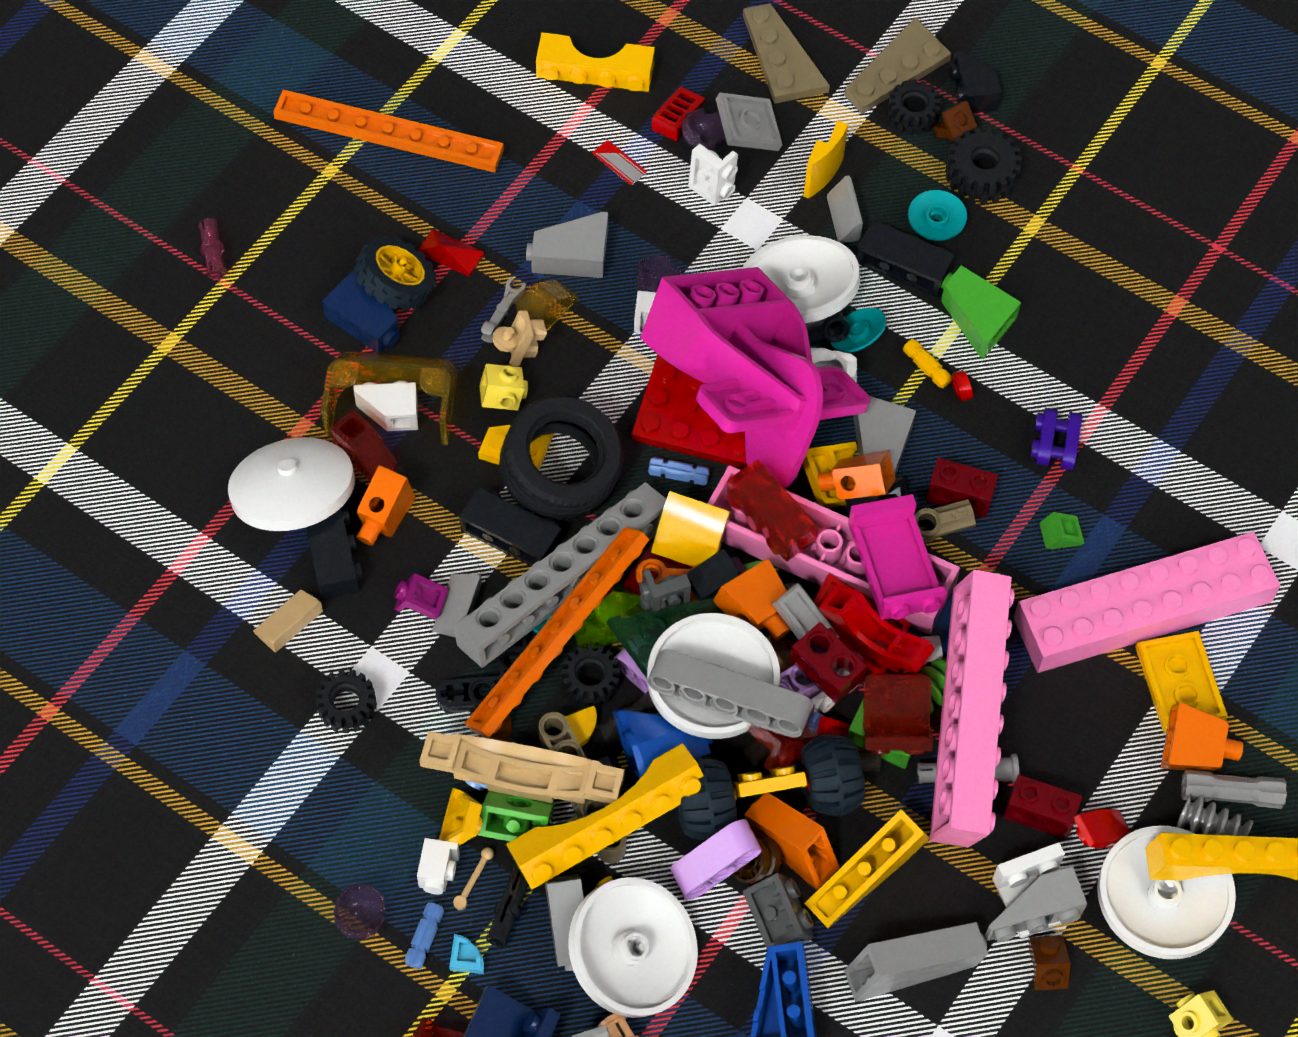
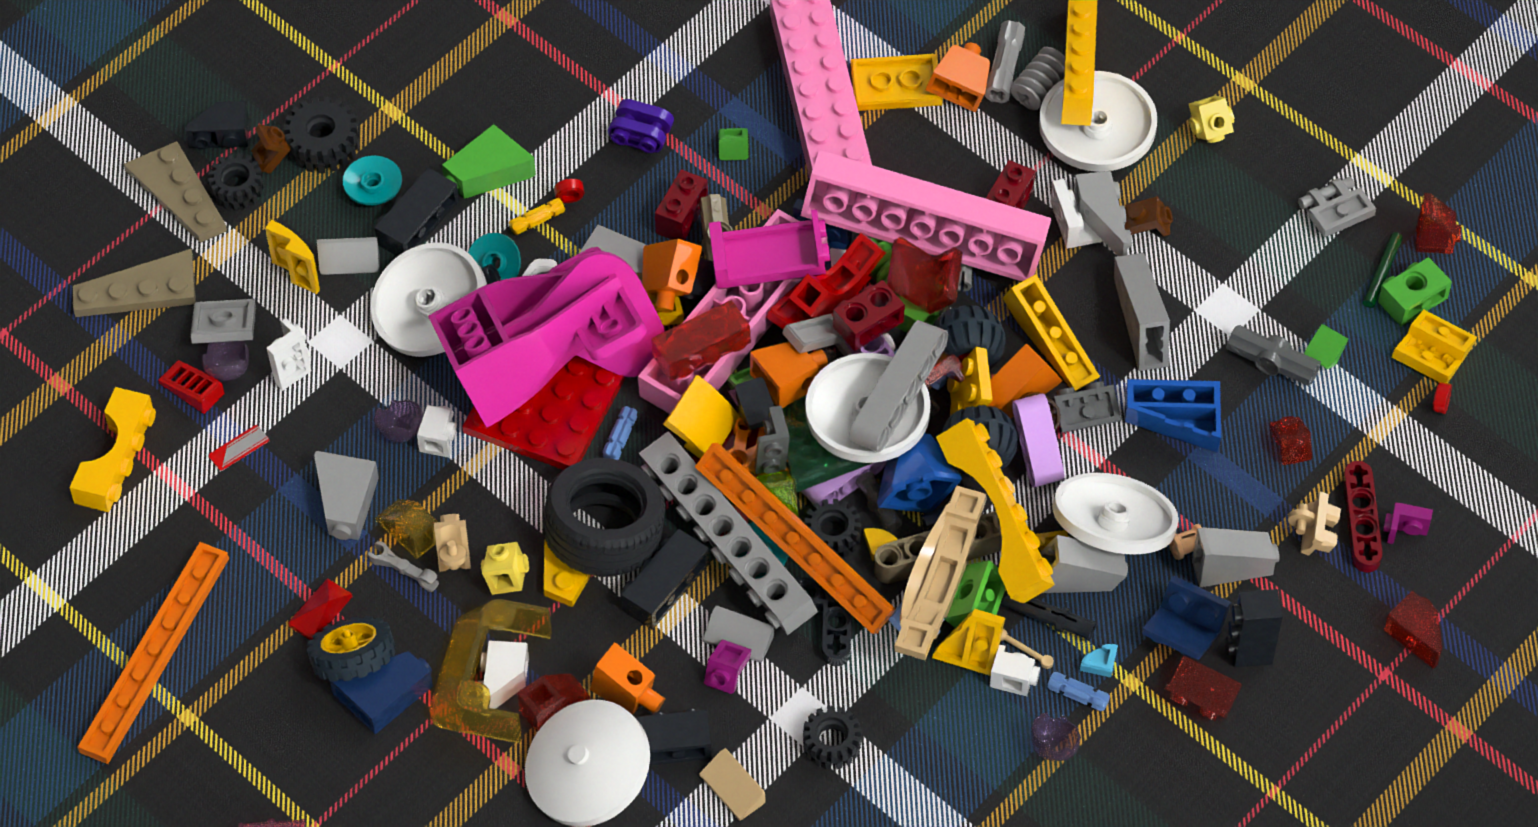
camera: 80 degrees left, 5 degrees down
red slope [1073,809,1131,849] -> none

